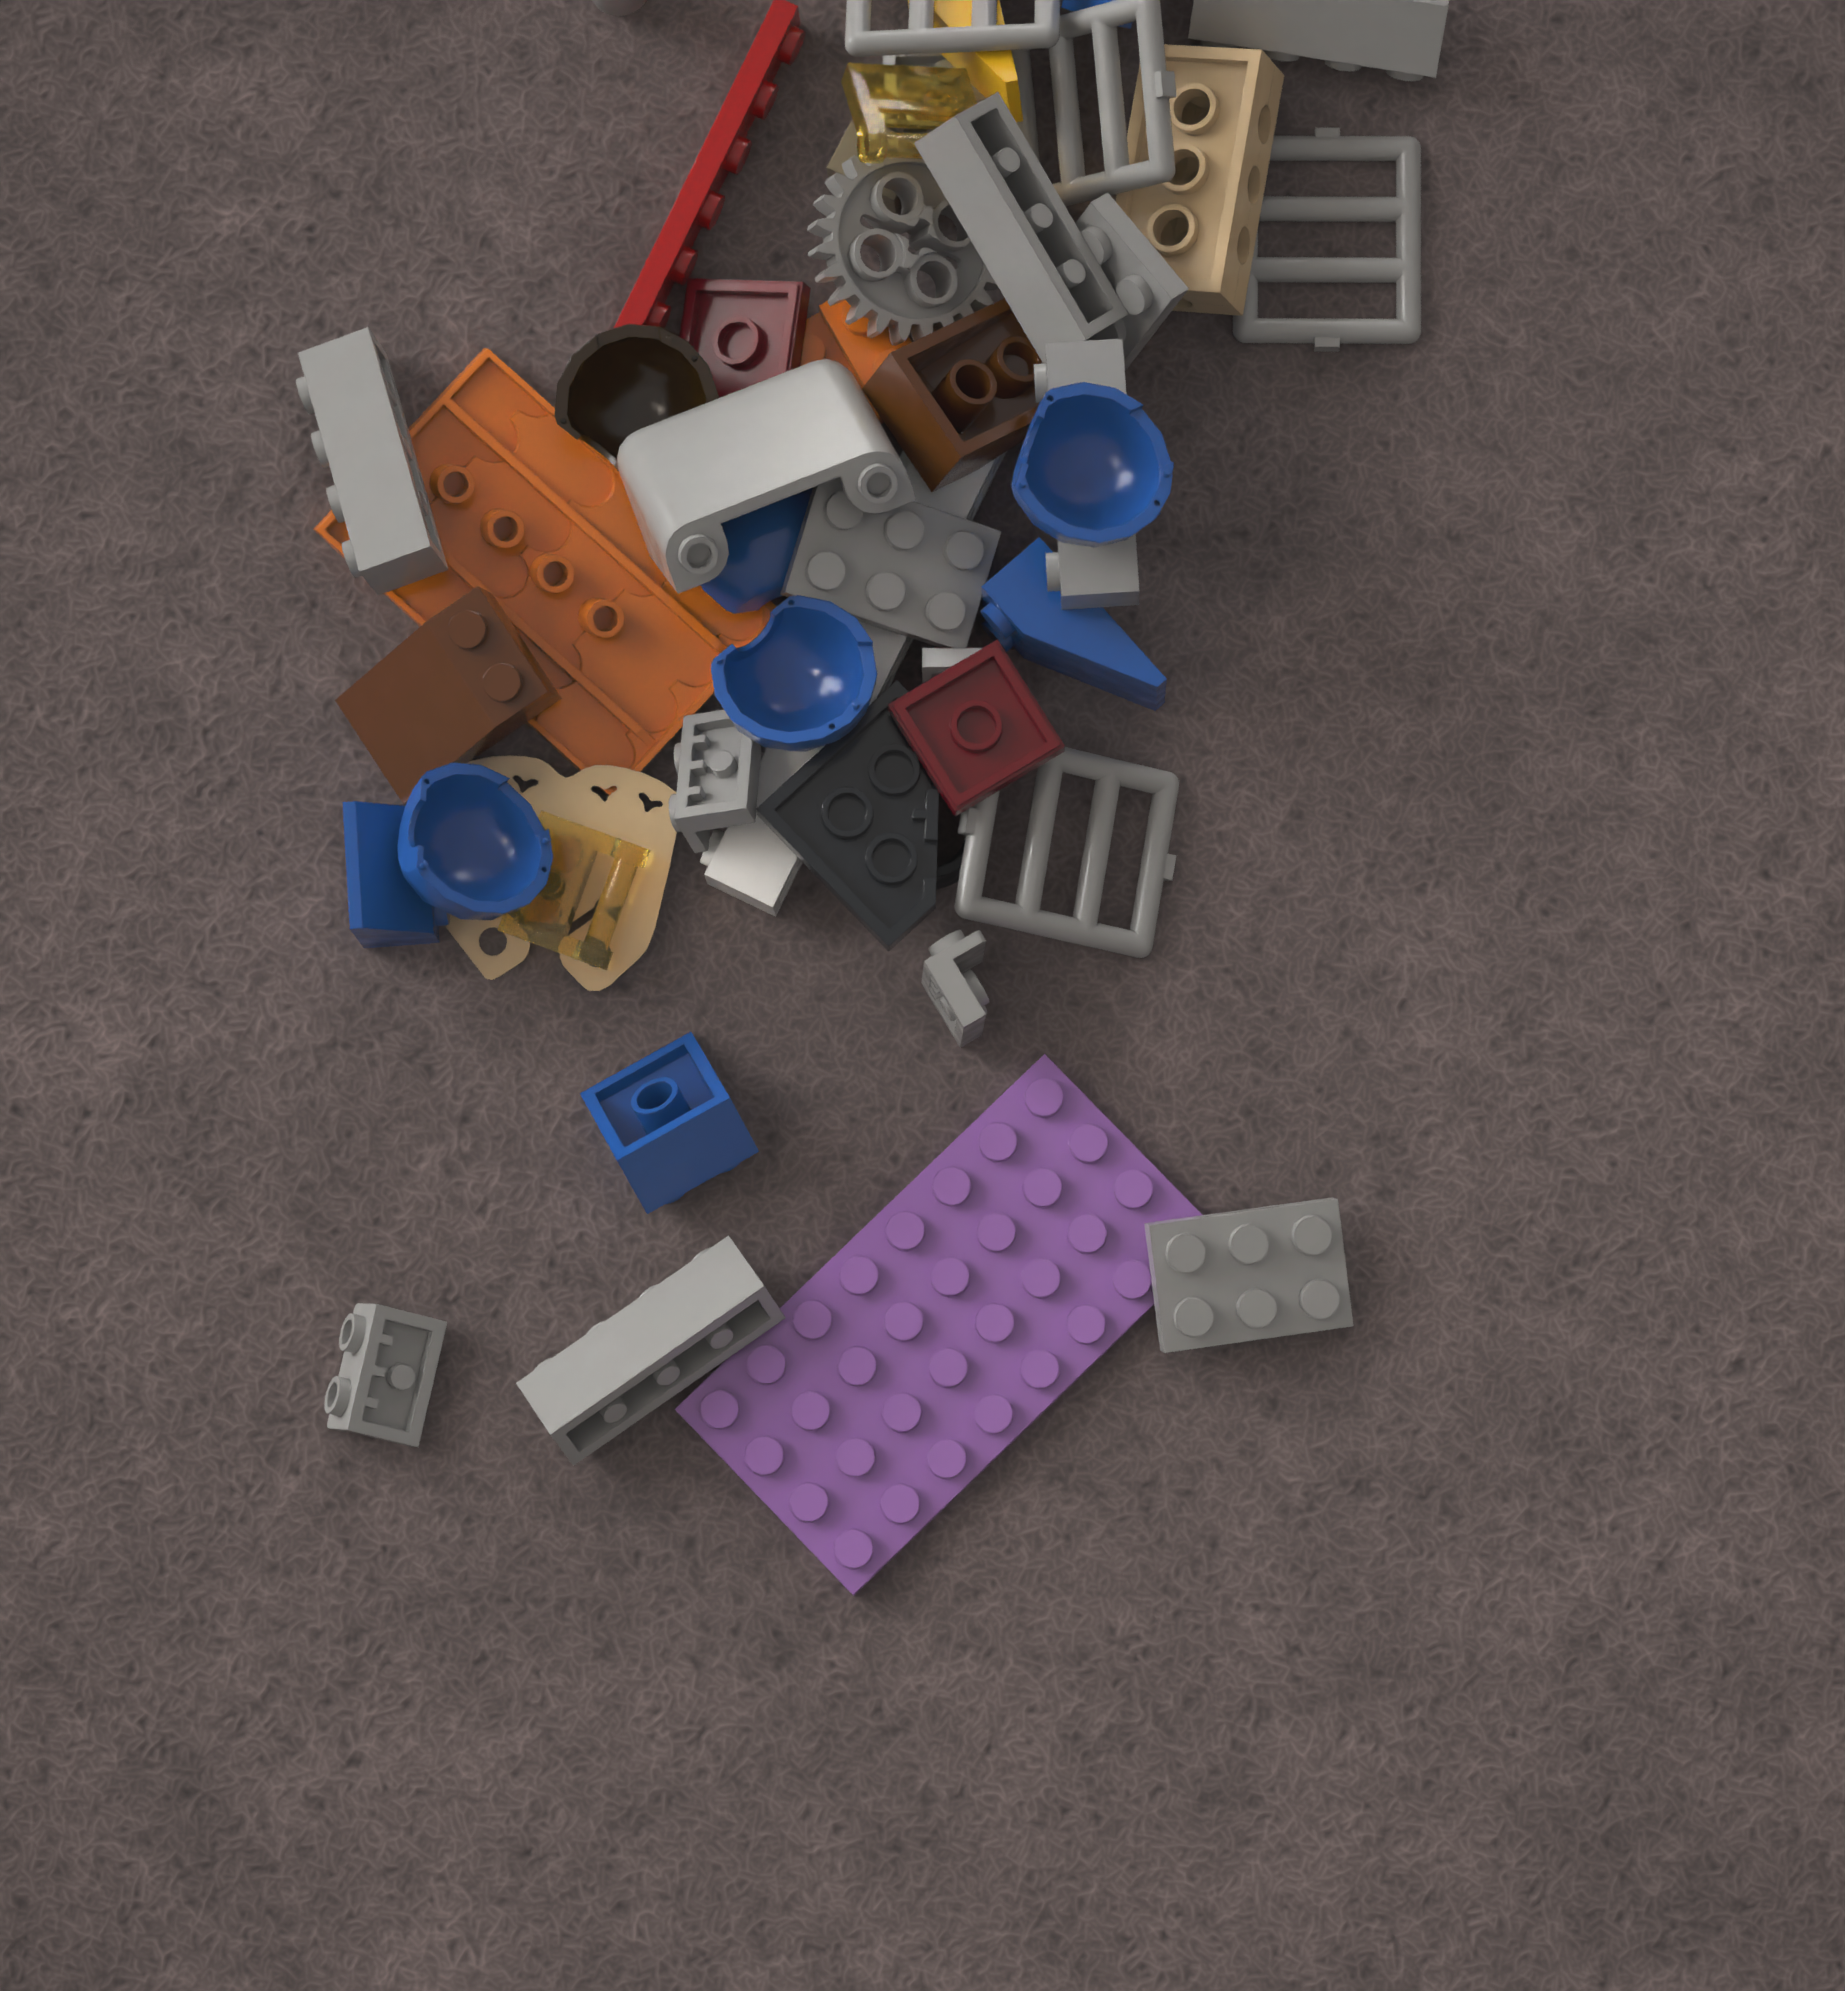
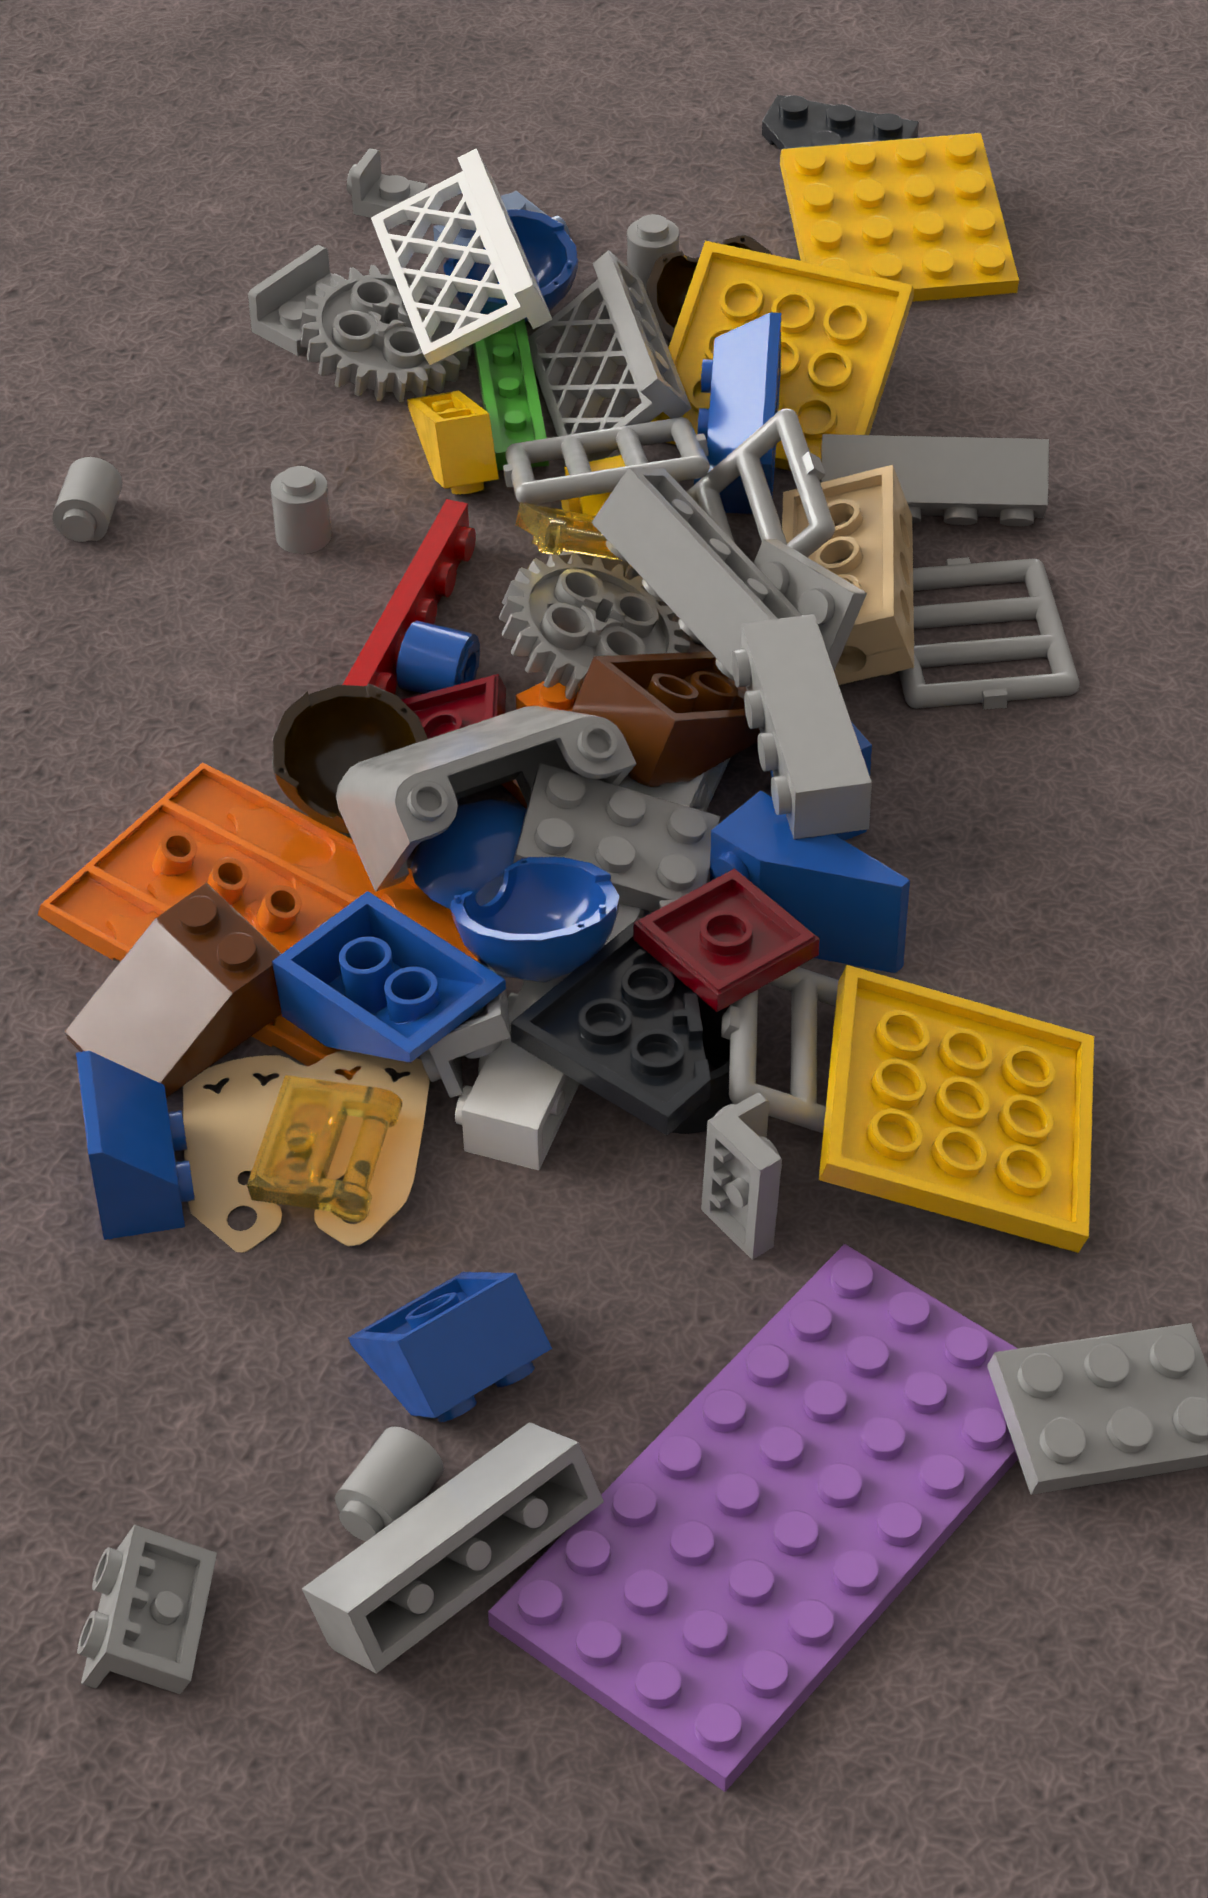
camera: 15 degrees left, 35 degrees down
light grey brick [296,327,448,595] -> none
blue cylinder [397,763,553,920] -> none
blue cylinder [1011,382,1174,548] -> none
none -> blue slope [272,891,506,1063]
none -> light grey brick [335,1427,444,1541]
none -> blue piece [397,621,480,694]
none -> yellow plate [819,965,1094,1253]

